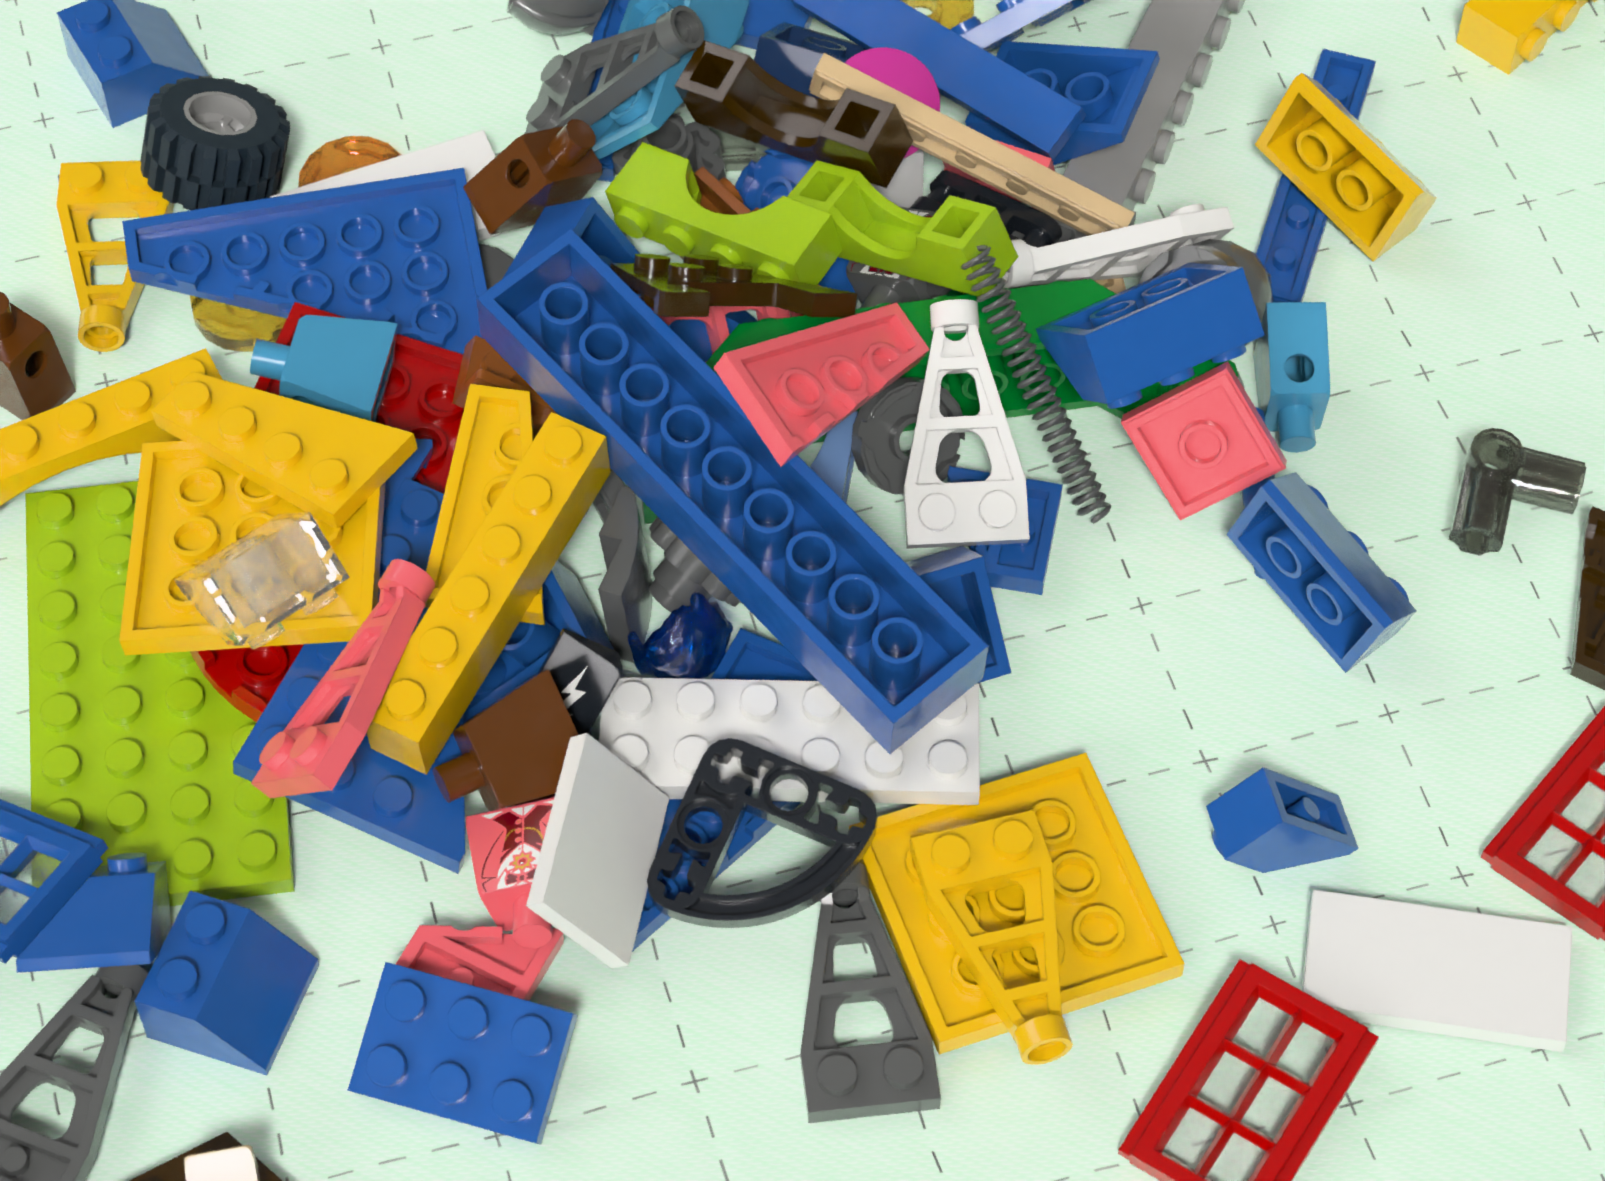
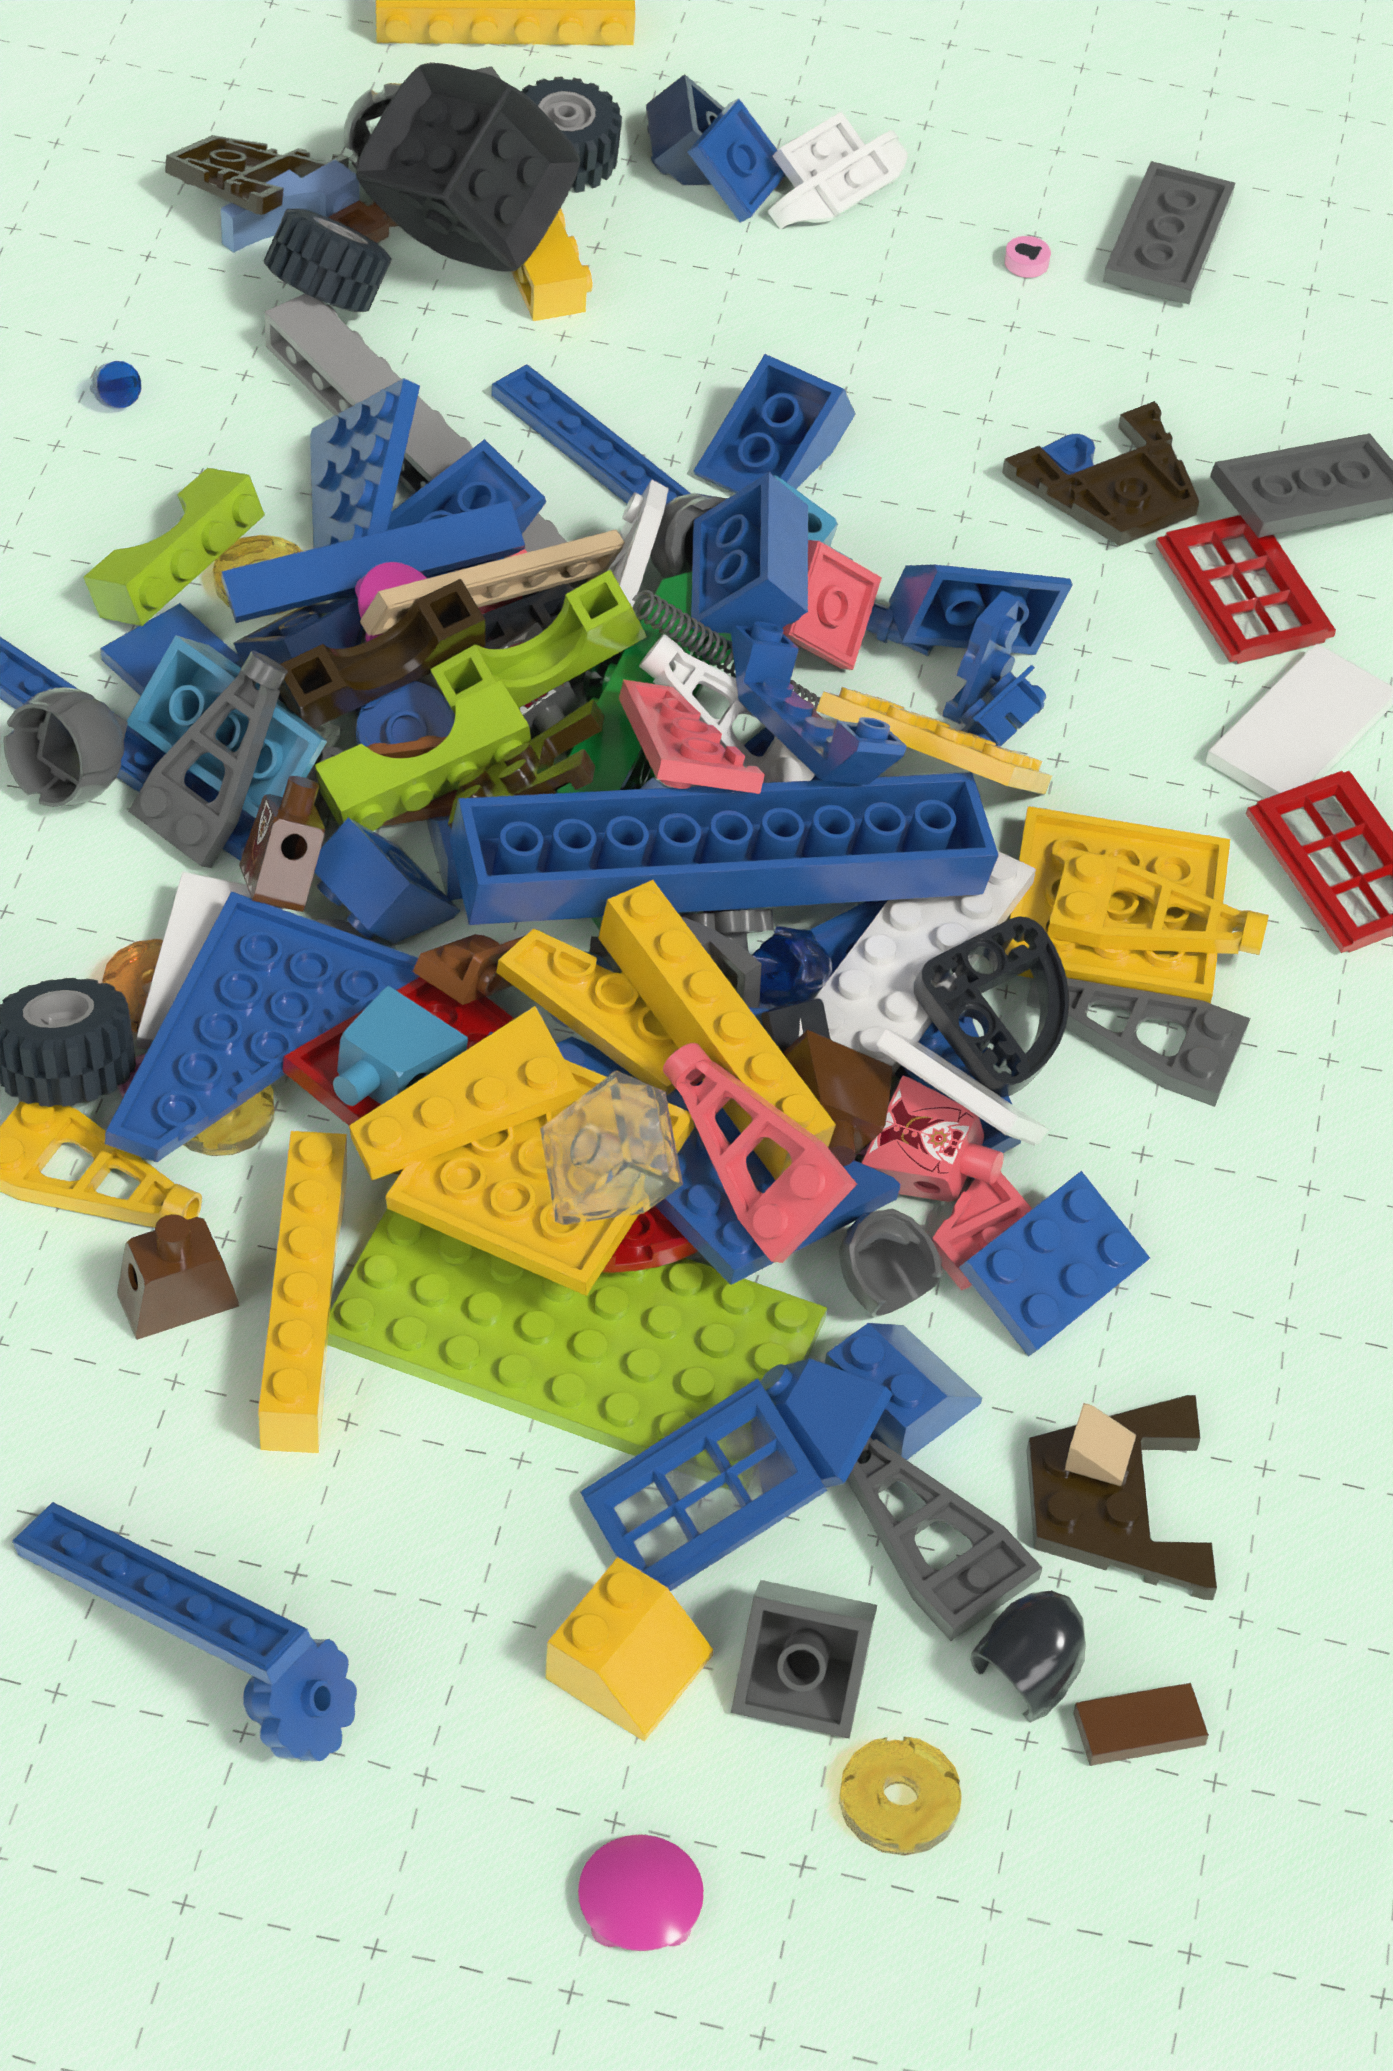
camera: 65 degrees left, 5 degrees down
blue slope [1206,767,1359,873] -> none
yellow slope [1255,73,1437,262] -> none
clear smoke piece [1448,428,1587,556] -> none
none -> blue slope [693,354,856,493]
none -> blue slope [731,621,907,785]
none -> yellow plate [816,687,1052,794]
none -> dark grey piece [838,1208,944,1317]
none -> blue wing [943,590,1020,724]
none -> blue hinge [959,664,1046,747]

